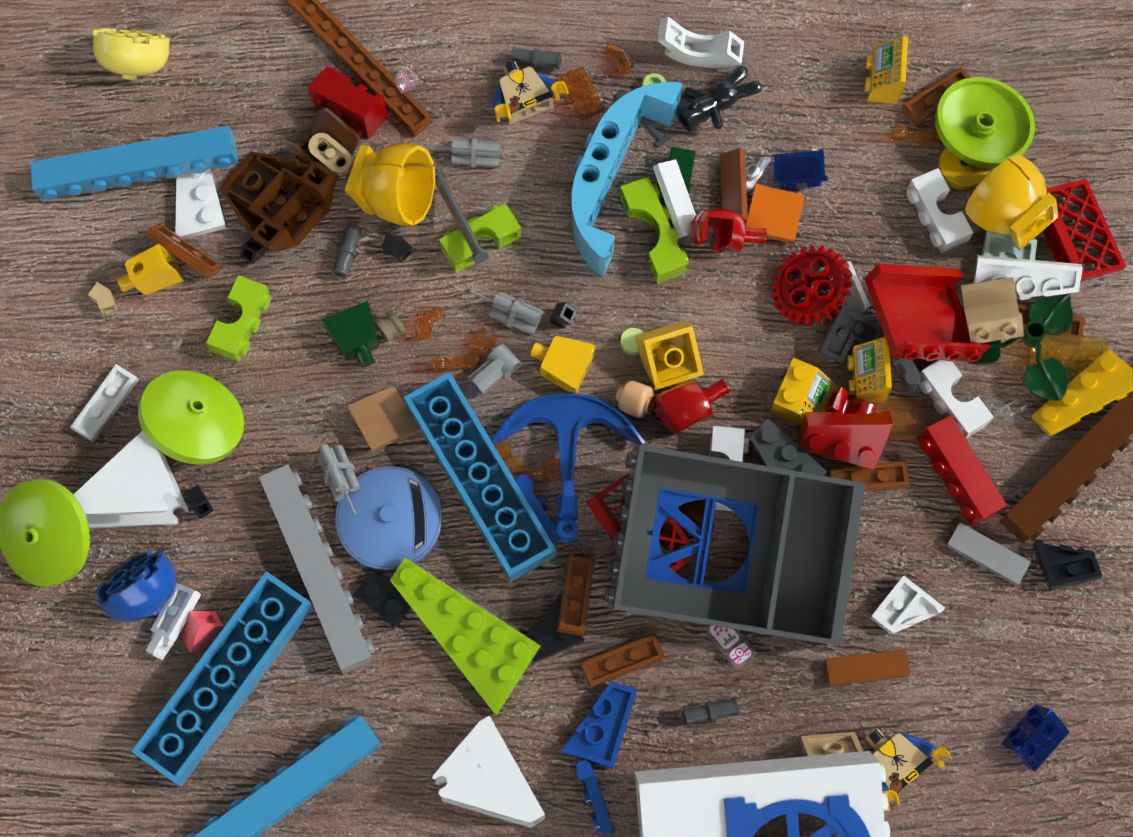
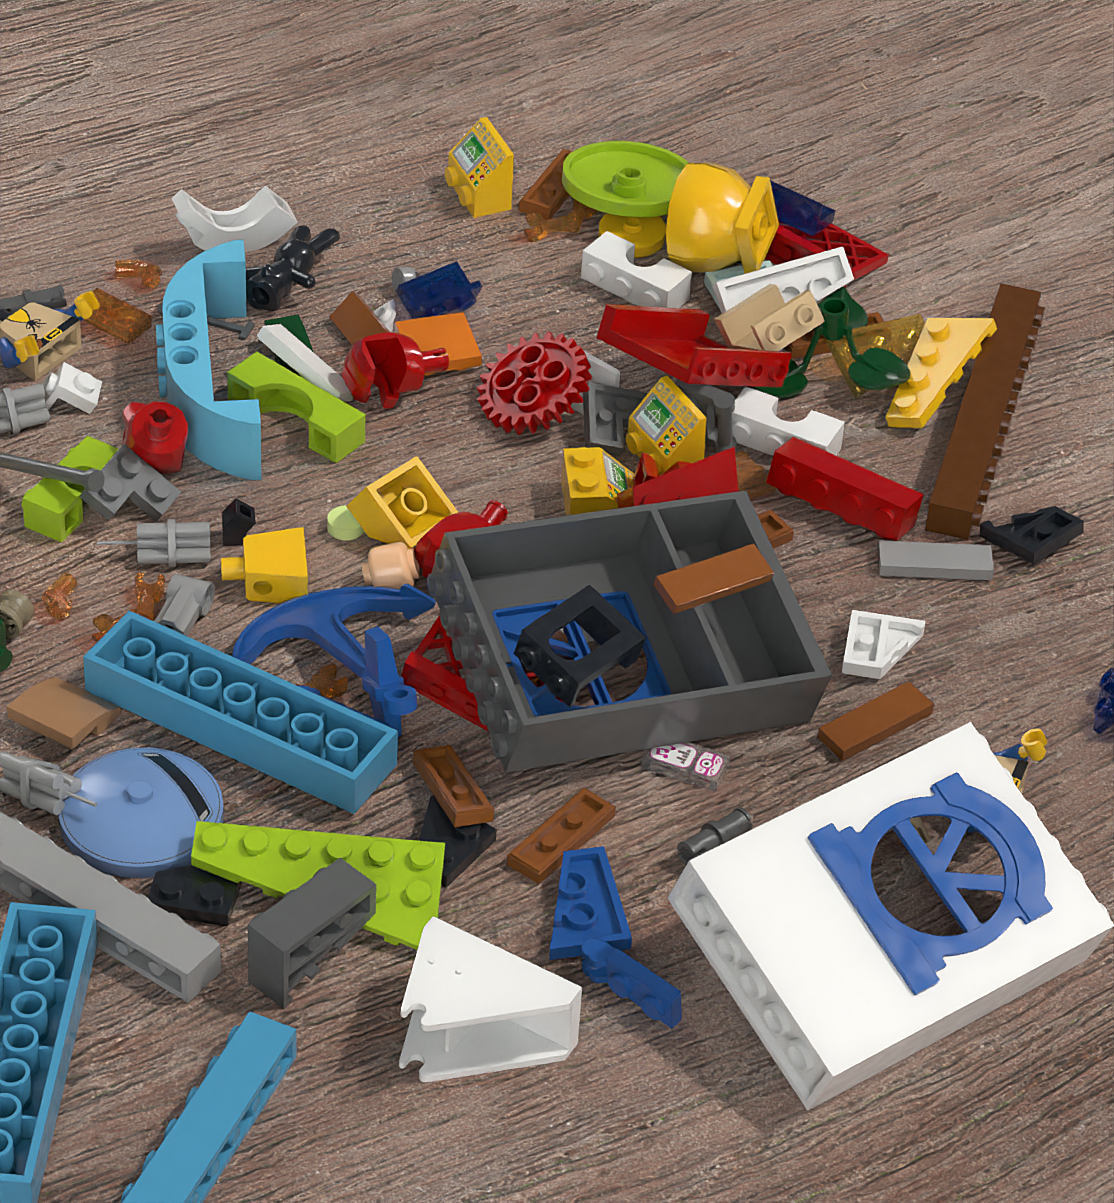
camera: 30 degrees left, 30 degrees down
none -> white bracket [42,362,102,414]
none -> dark grey plate [79,444,181,522]
none -> red piece [122,401,188,474]
none -> dark grey wedge [248,858,376,1009]
none -> light grey hinge [392,267,421,295]
none -> black panel [513,584,646,707]
none -> dark orange tile [653,543,774,614]
none -> clear blue bracket [770,180,836,236]

